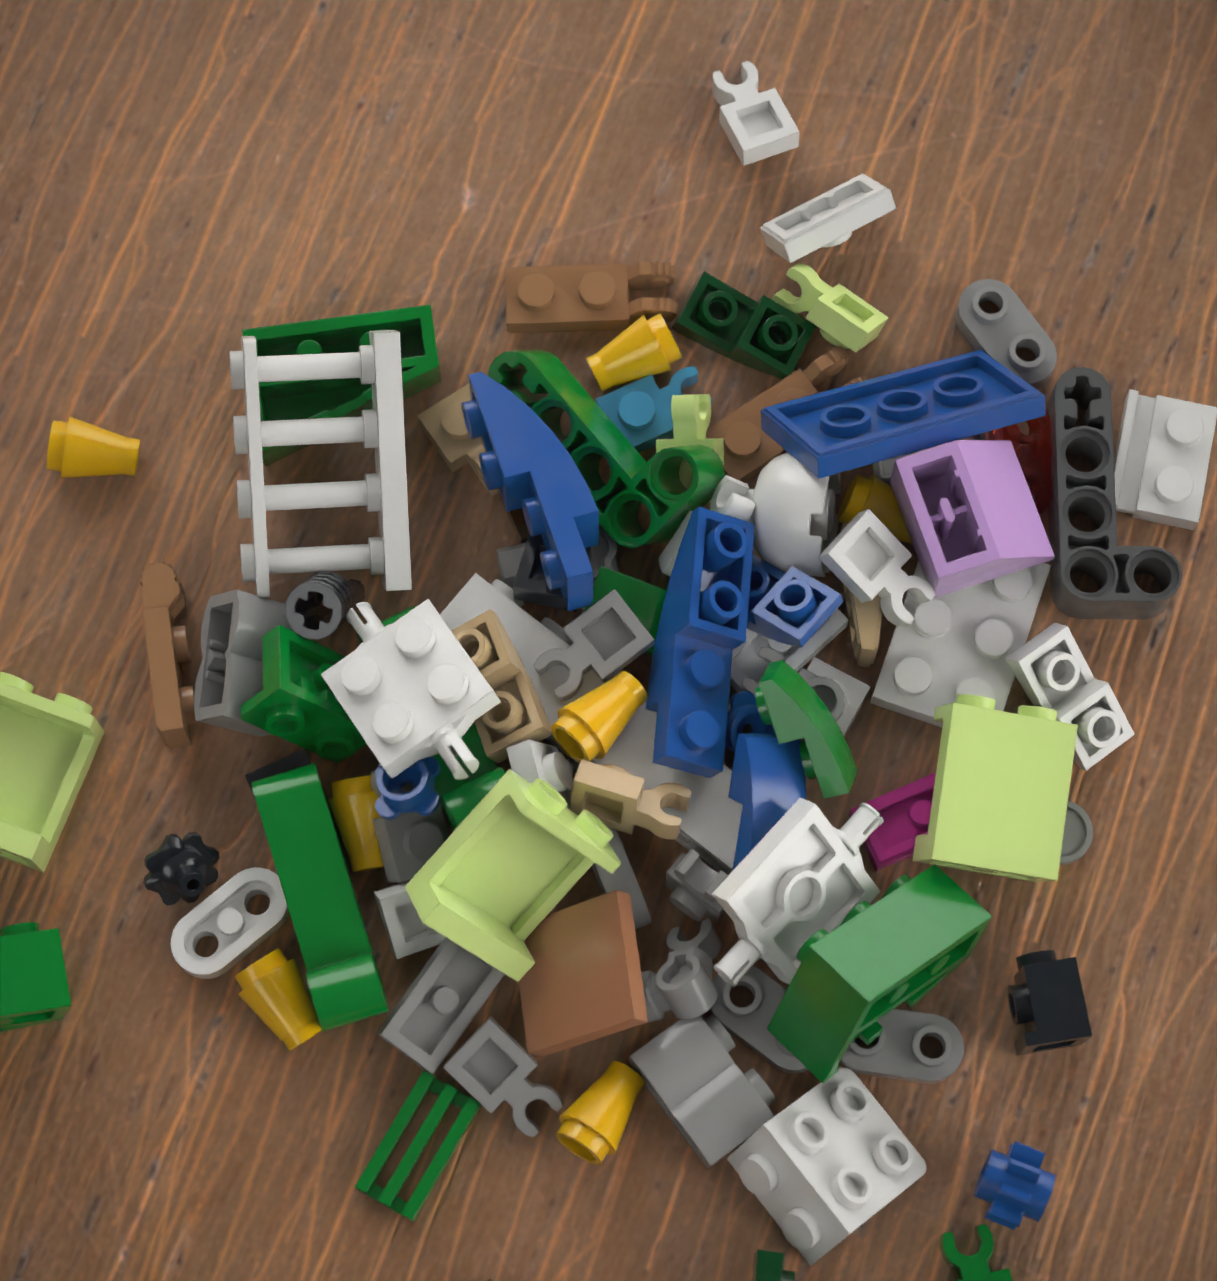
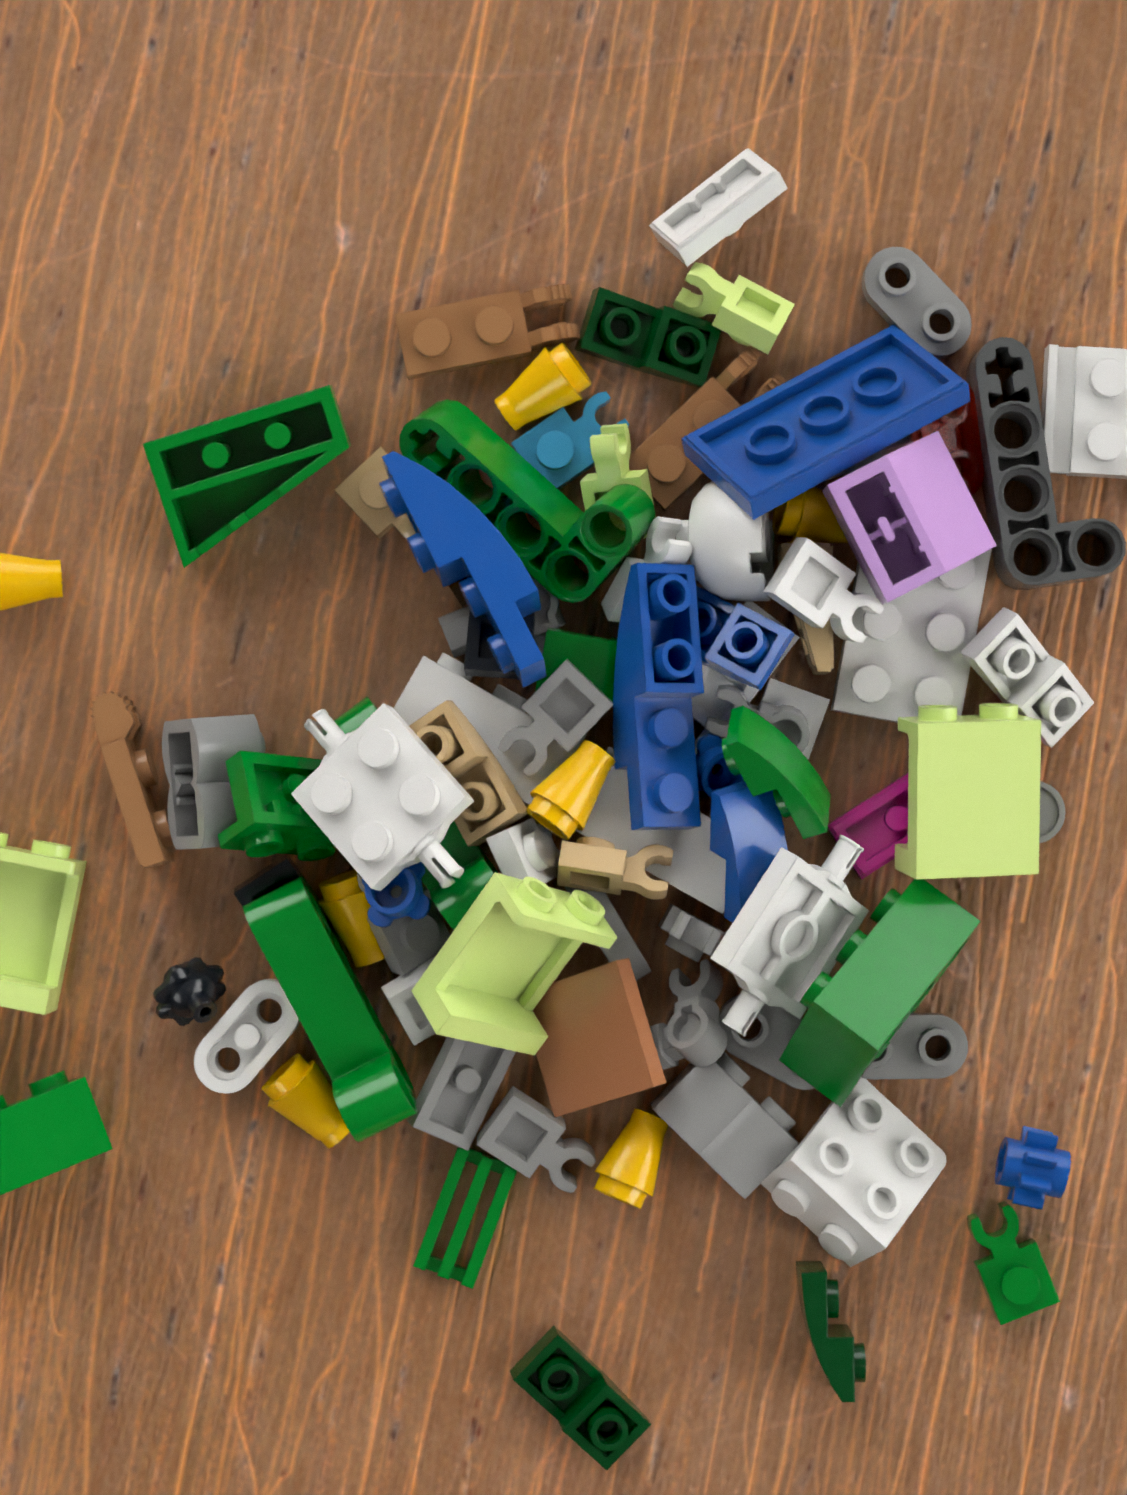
camera: 10 degrees left, 15 degrees up
white fence [229,330,412,597] -> none
black hinge [285,571,365,639] -> none
white plate [713,61,800,166] -> none
black brick [1007,950,1092,1056] -> none

